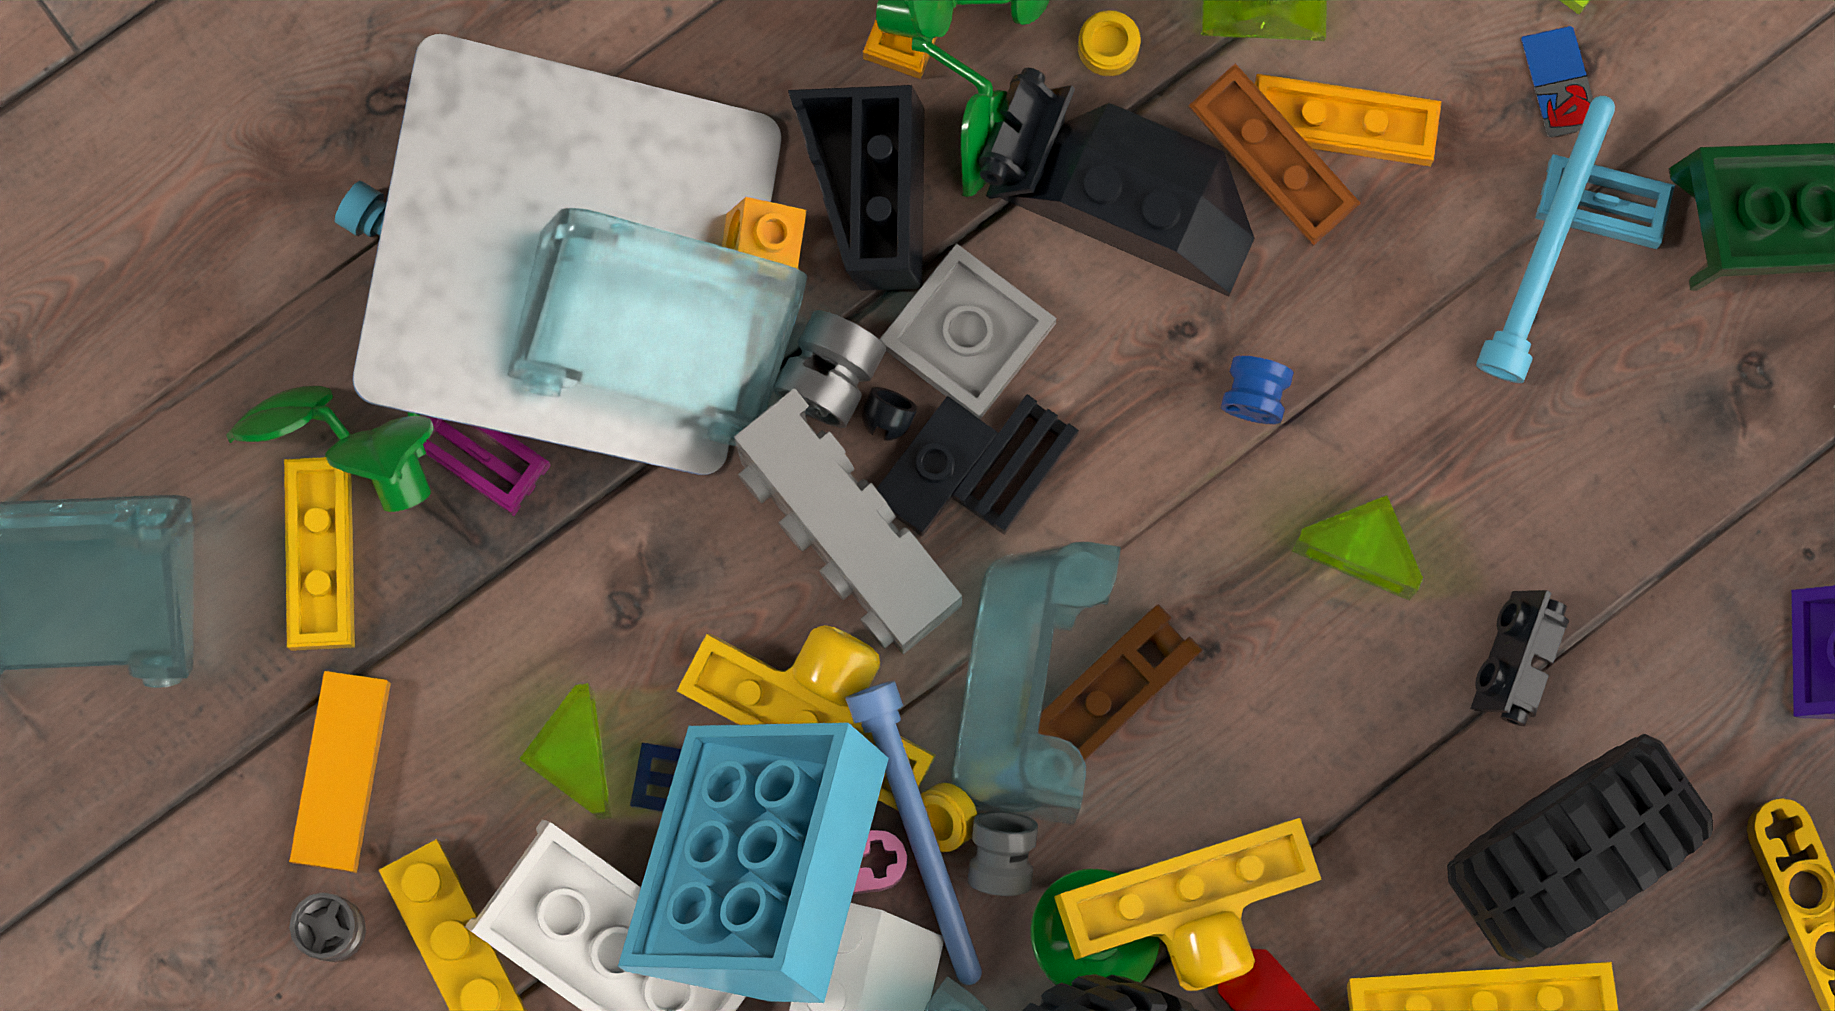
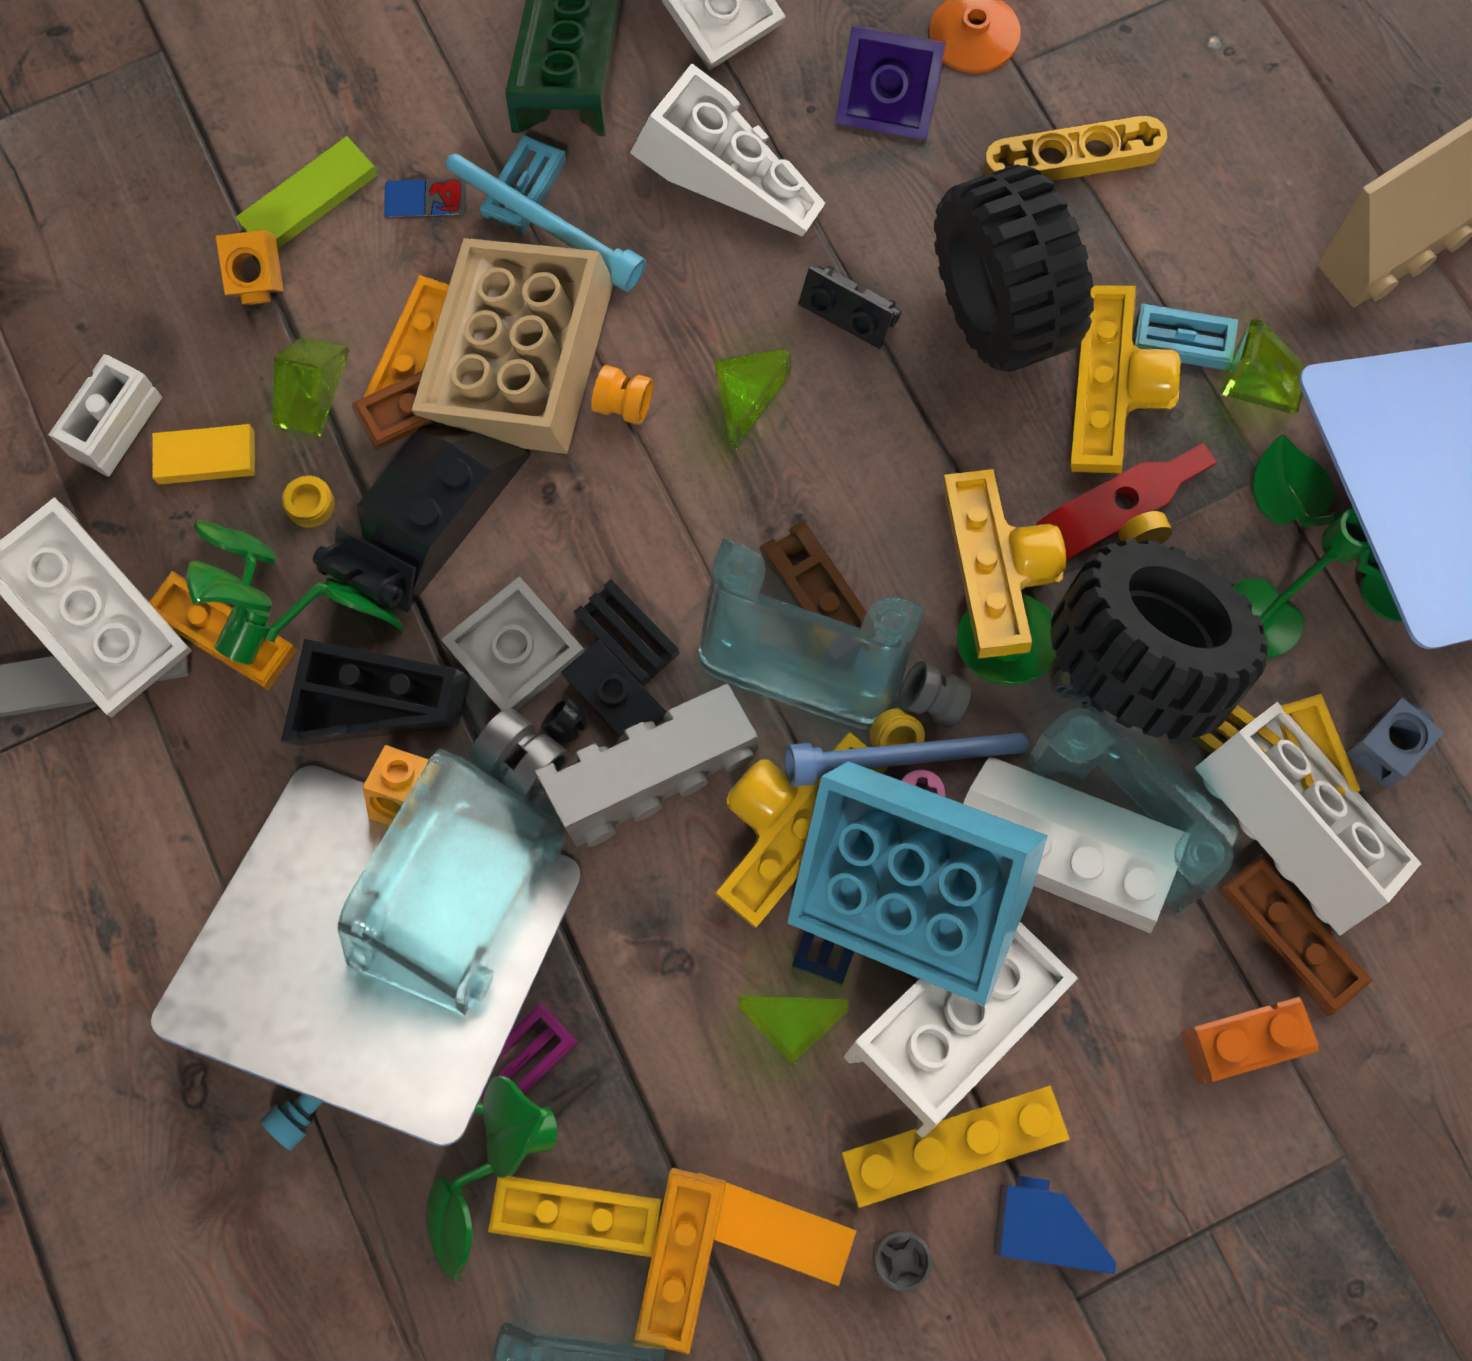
camera: 75 degrees left, 5 degrees down
blue wheel [1220,356,1294,424] -> none
none -> tan slope [412,238,614,454]
none -> light orange wheel [591,365,654,426]
none -> white wedge [630,64,825,237]
none -> light orange tile [634,1168,727,1354]

